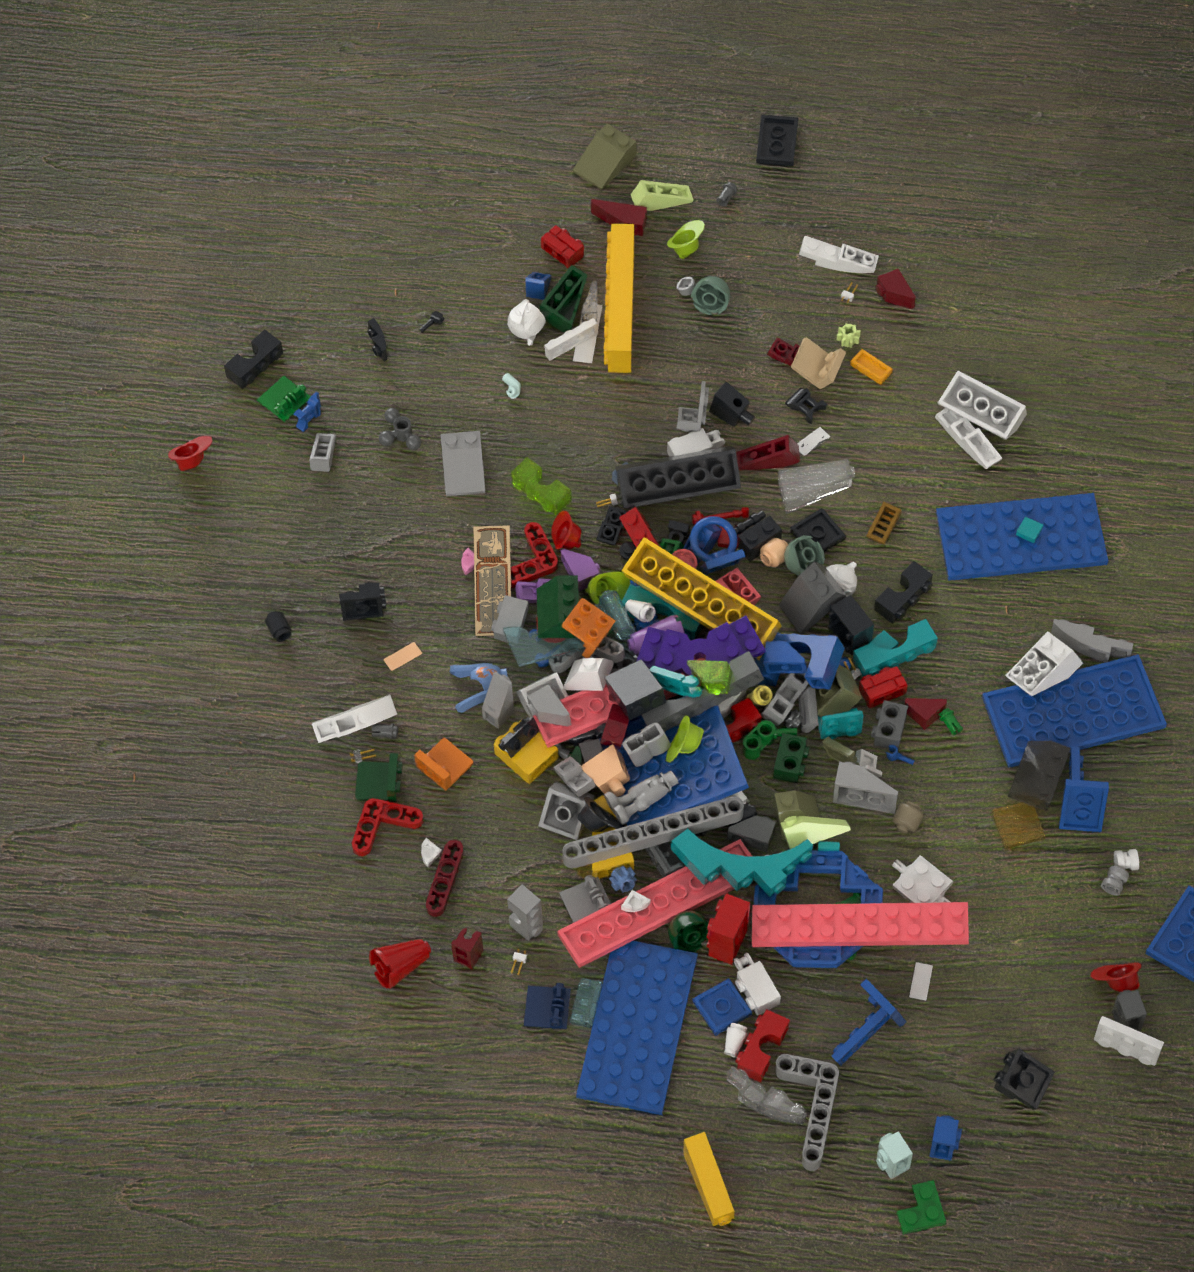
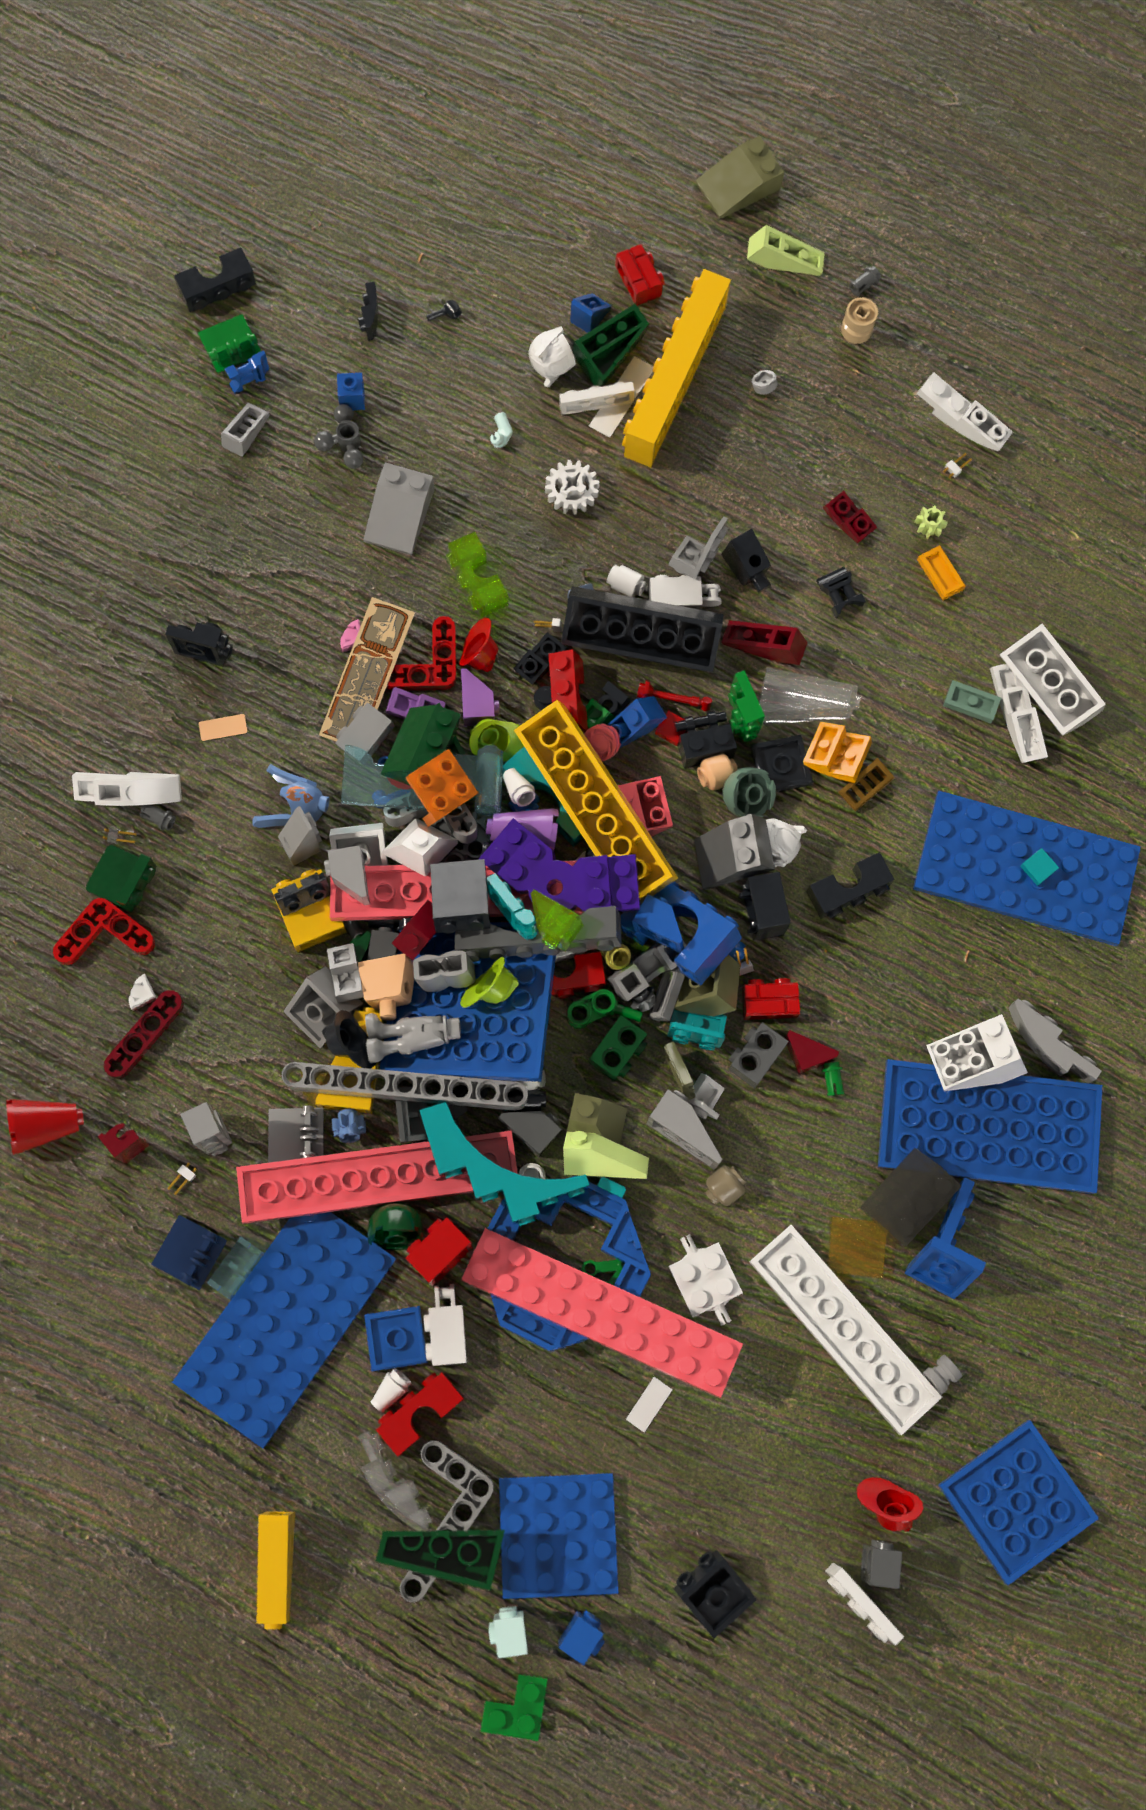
camera: 15 degrees right, 15 degrees up
red piece [168,436,213,471] -> none
black brick [265,611,291,642] -> none
orange bracket [414,738,474,791] -> none
clear slope [581,281,598,322] -> none
dark red slope [591,199,647,236] -> none
white tile [621,890,651,912] -> none
lime piece [667,220,705,259] -> none
blue tile [690,516,745,575] -> none
sand green cylinder [691,276,731,315] -> none
black plate [756,114,798,166] -> none
tan bracket [791,337,846,389] -> none
white sticker [797,427,830,456] -> none
blue piece [831,978,906,1066] -> none
teal arch [853,619,938,677] -> none
teal tile [870,630,898,649] -> none
dark red slope [875,269,916,309] -> none
blue hand [886,745,915,765] -> none
white wheel [1114,849,1139,871] -> none
none -> blue brick [337,373,365,410]
none -> dark green wedge [375,1530,505,1591]
none -> blue plate [499,1473,618,1599]
none -> white gear [545,460,599,515]
none -> white brick [607,565,646,598]
none -> green plate [728,670,765,742]
none -> white plate [749,1225,942,1435]
none -> light orange slope [803,722,872,783]
none -> tan wheel [841,298,878,344]
none -> sand green plate [943,680,1001,724]

